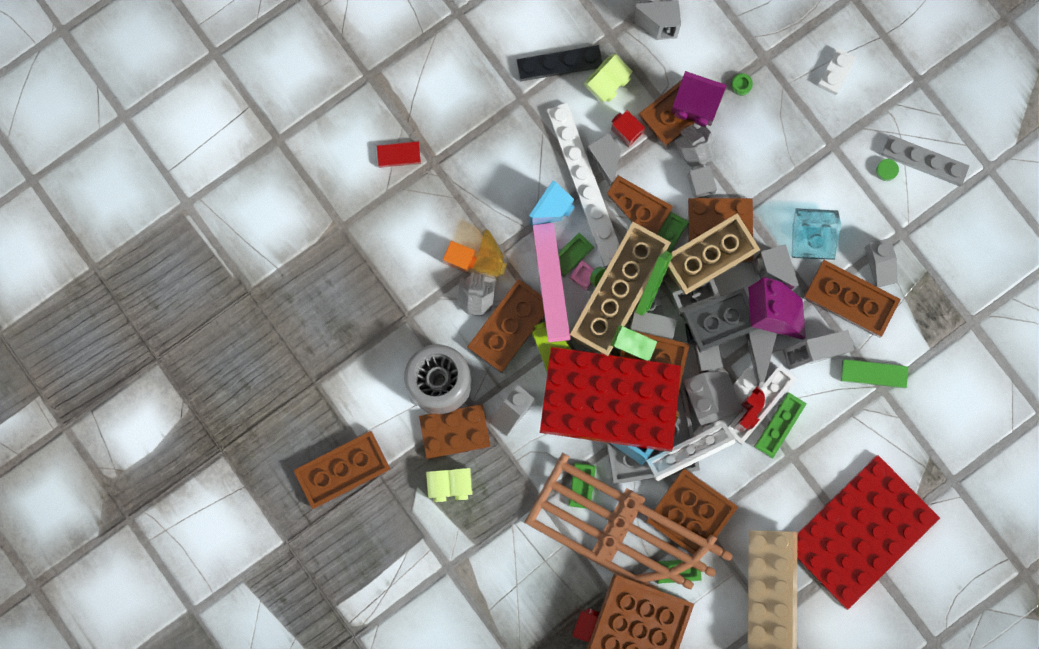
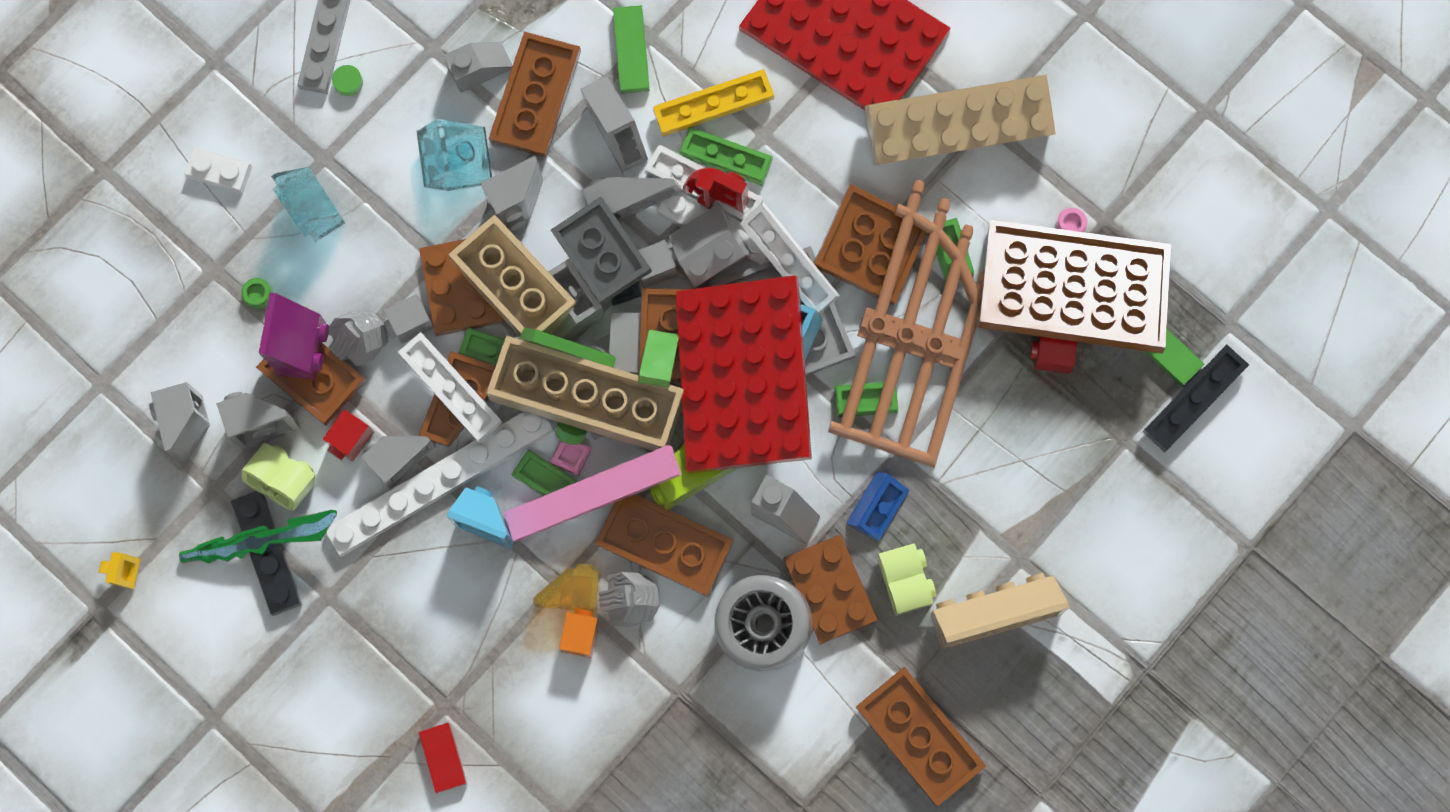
camera: 100 degrees left, 5 degrees down
magenta slope [748,277,806,340] -> none
none -> green sword [179,510,337,564]
none -> light grey slope [216,392,300,450]
none -> clear light blue slope [271,167,345,242]
none -> white plate [398,332,502,443]
none -> yellow plate [653,69,774,137]
none -> blue slope [847,472,909,542]
none -> tan slope [931,573,1070,650]

